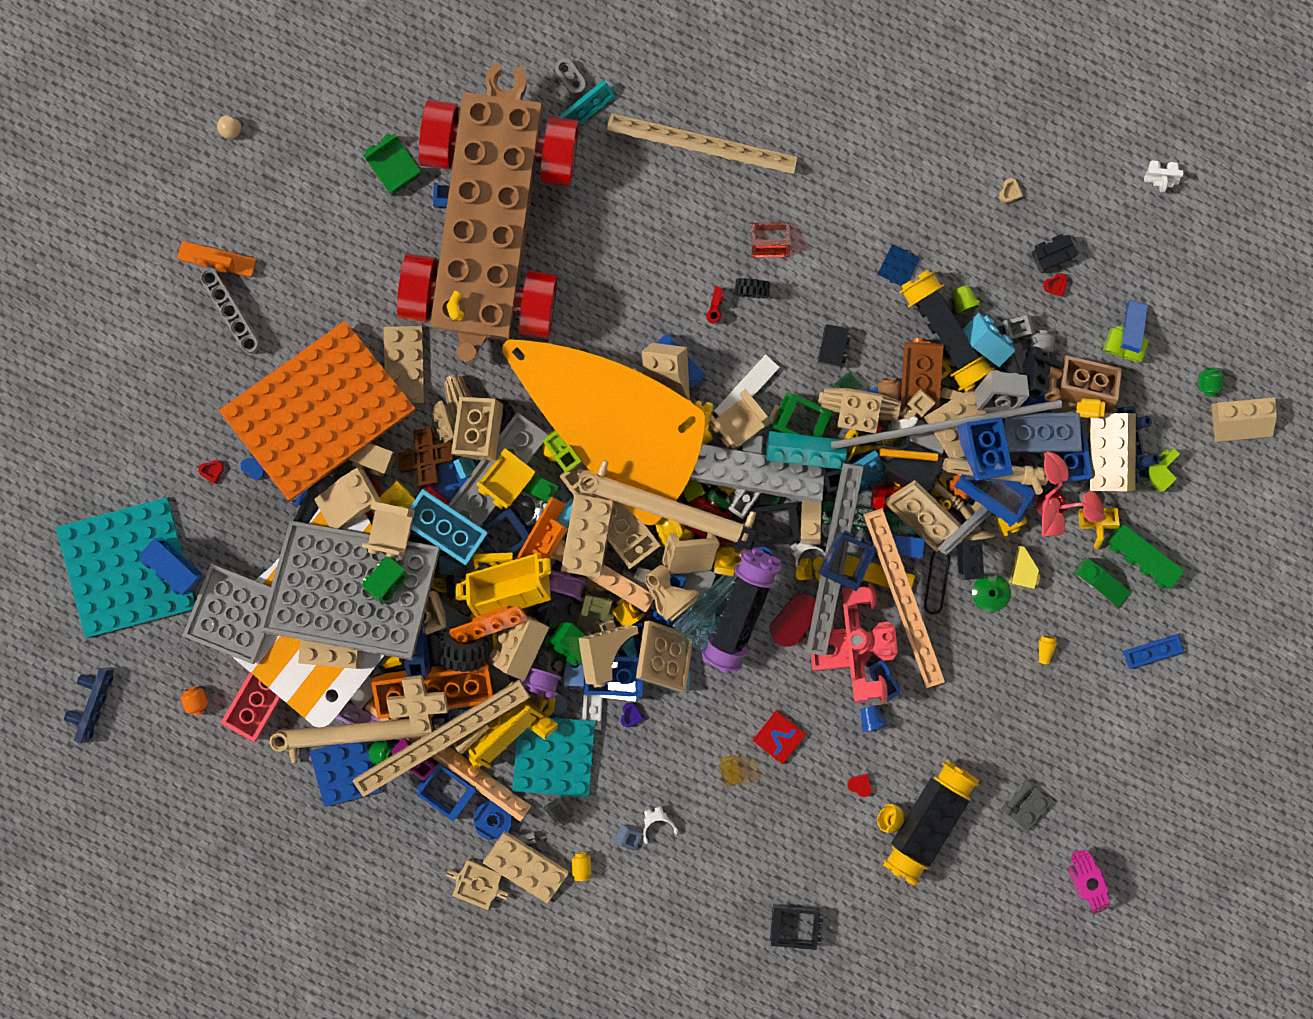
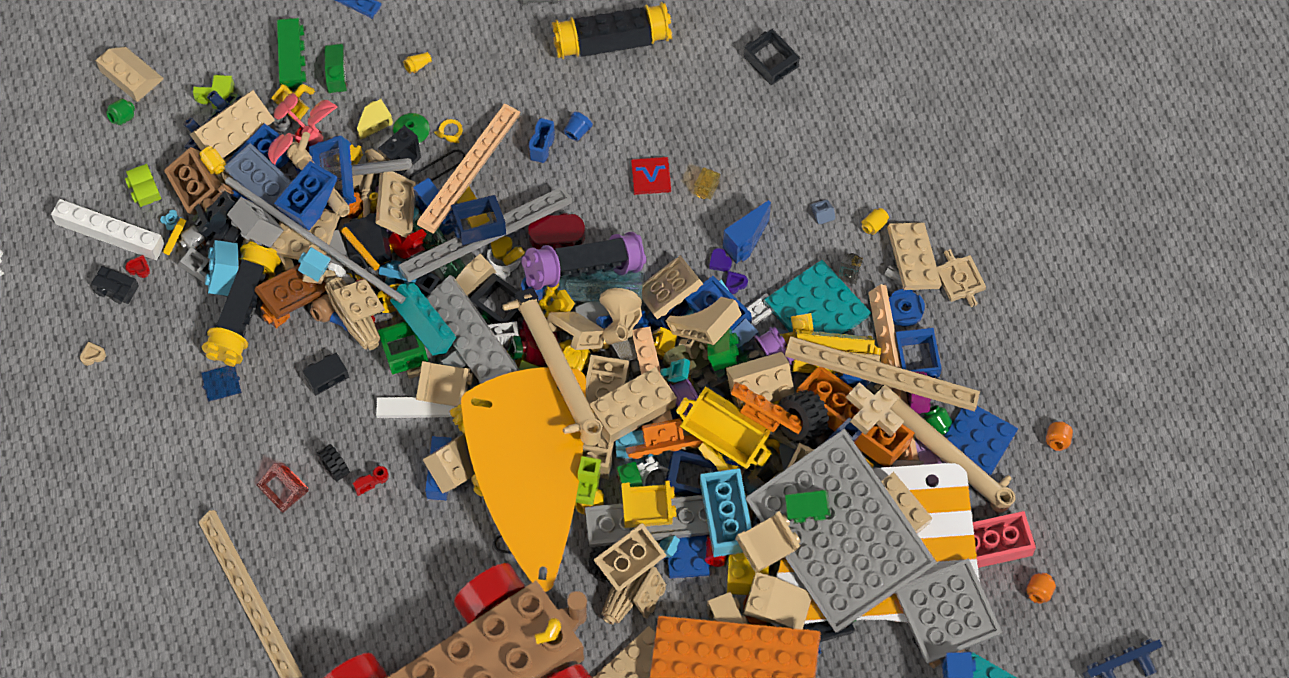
camera: 135 degrees left, 25 degrees down
reddish brown plate [398,427,455,488] -> none
white helmet [643,806,679,844] -> none
coral piece [811,582,898,704] -> none
clear green plate [834,371,861,390] -> none
red tile [847,773,871,797] -> none
yellow hair [877,804,904,833] -> none
lime piece [951,285,980,315] -> none
blue tile [1120,300,1148,353] -> none
none -> white brick [51,199,165,261]
none -> medium azure plate [160,210,182,231]
none -> yellow tile [163,218,187,255]
none -> medium azure brick [298,247,331,282]
none -> yellow piece [434,119,463,143]
none -> teal plate [660,358,690,383]
none -> dark purple tile [709,248,732,271]
none -> blue slope [723,200,771,264]
none -> orange head [1046,421,1073,451]

